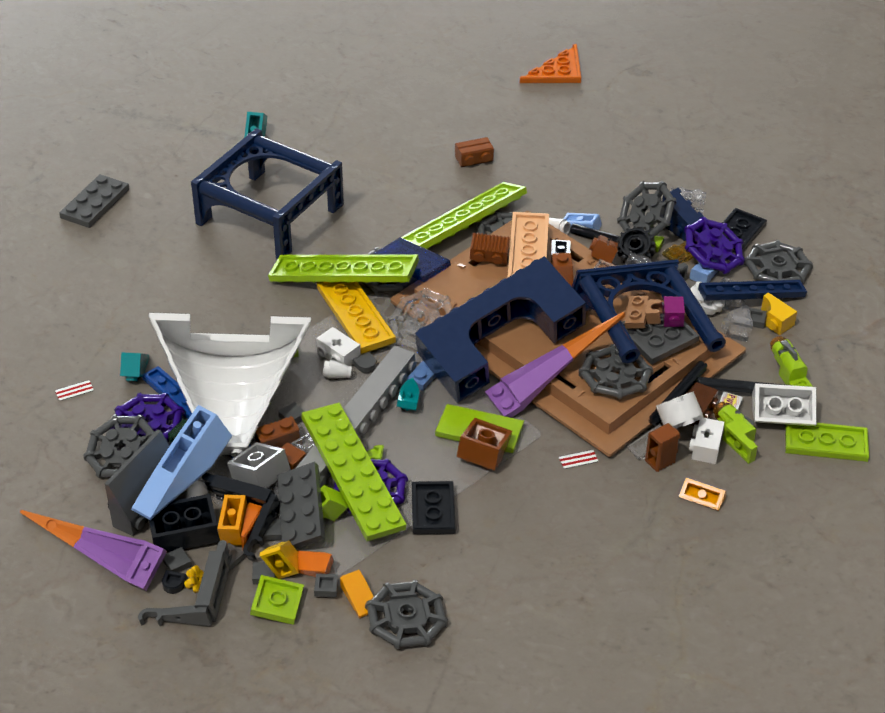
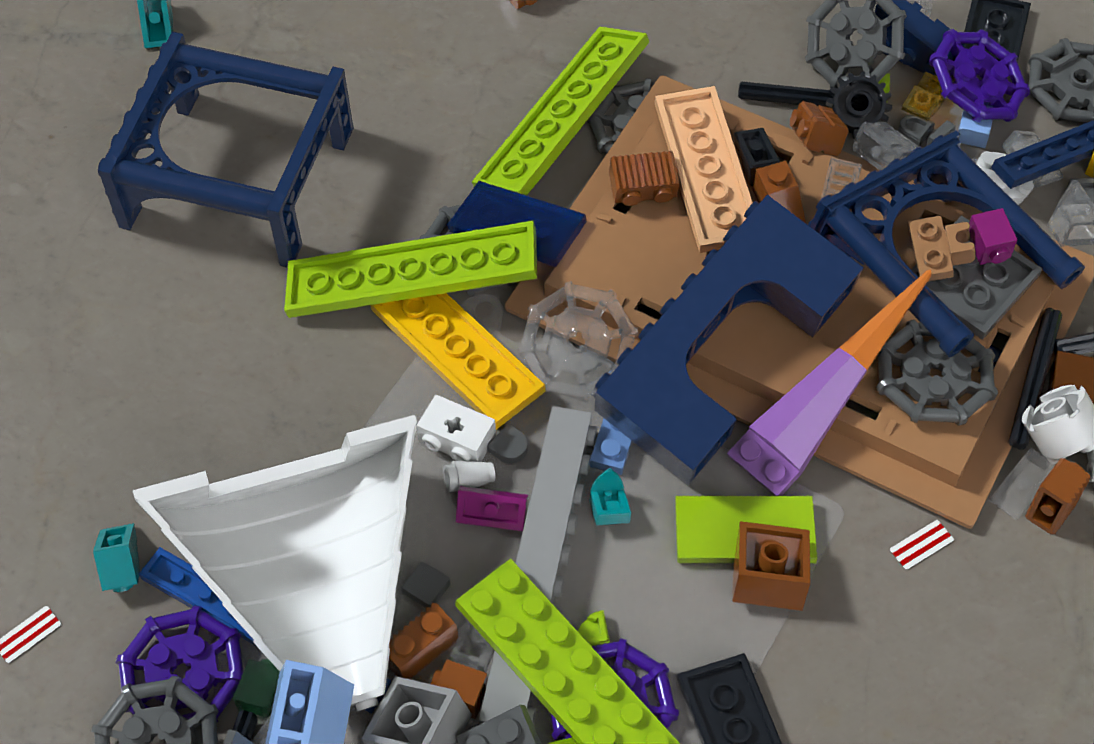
camera: 15 degrees left, 15 degrees up
white cone [549,218,571,235] -> none
light blue slope [564,213,602,230] -> none
none -> magenta plate [455,486,528,531]

